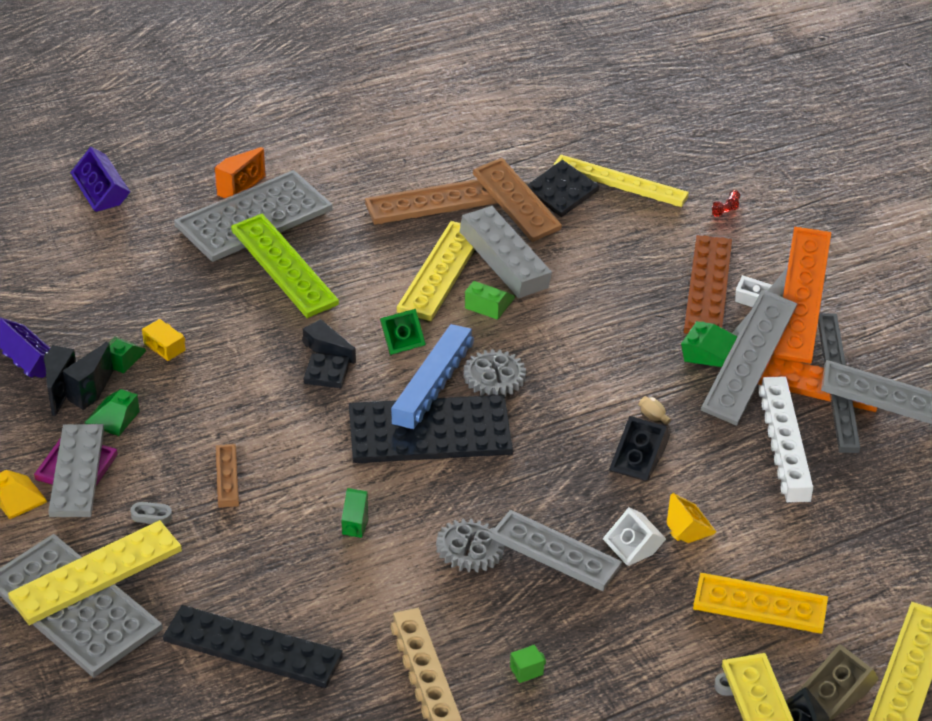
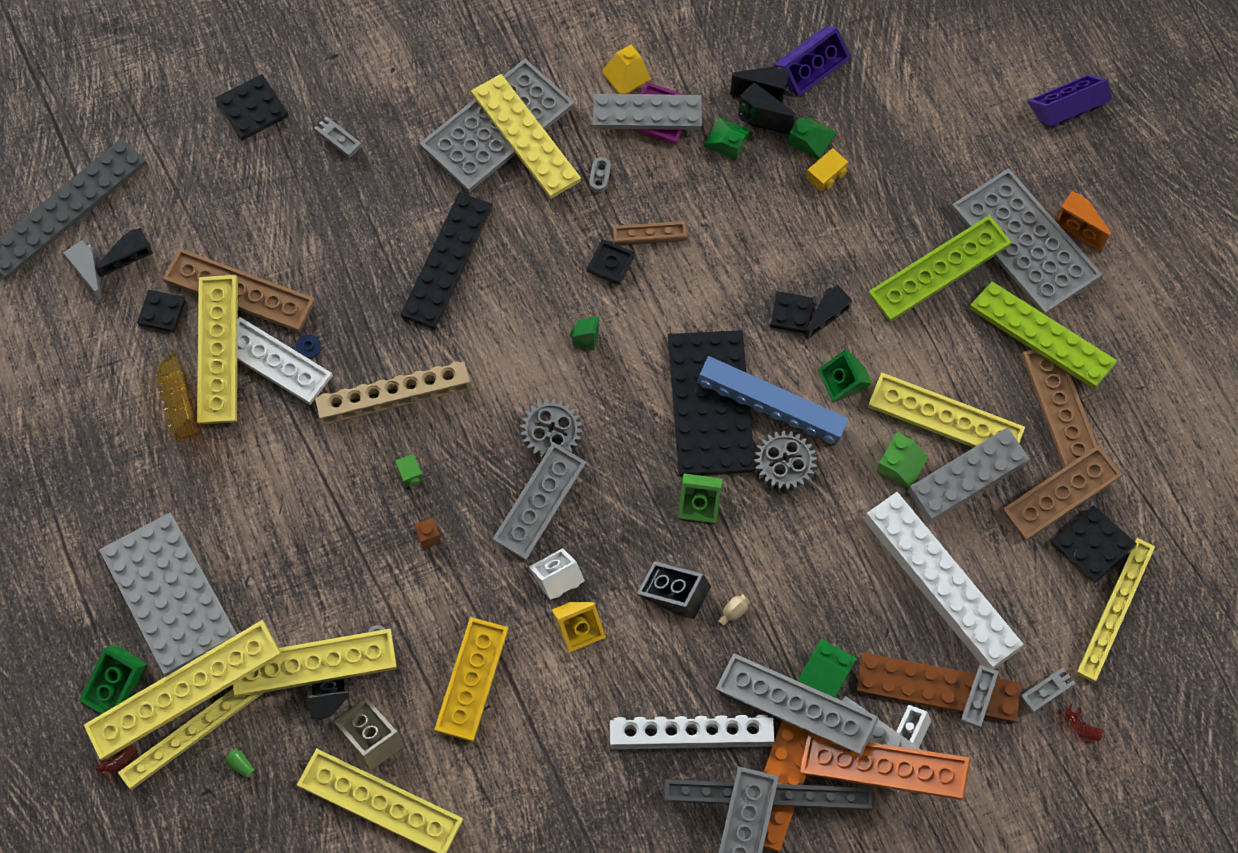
camera: 90 degrees right, 25 degrees up
none -> dark orange brick [415,518,441,549]
none -> black plate [587,239,636,286]
none -> bright green slope [678,474,722,523]
none -> white brick [864,492,1023,670]
none -> light grey plate [960,665,999,729]
none -> lime plate [970,282,1117,389]
none -> light grey hinge [1020,668,1076,714]

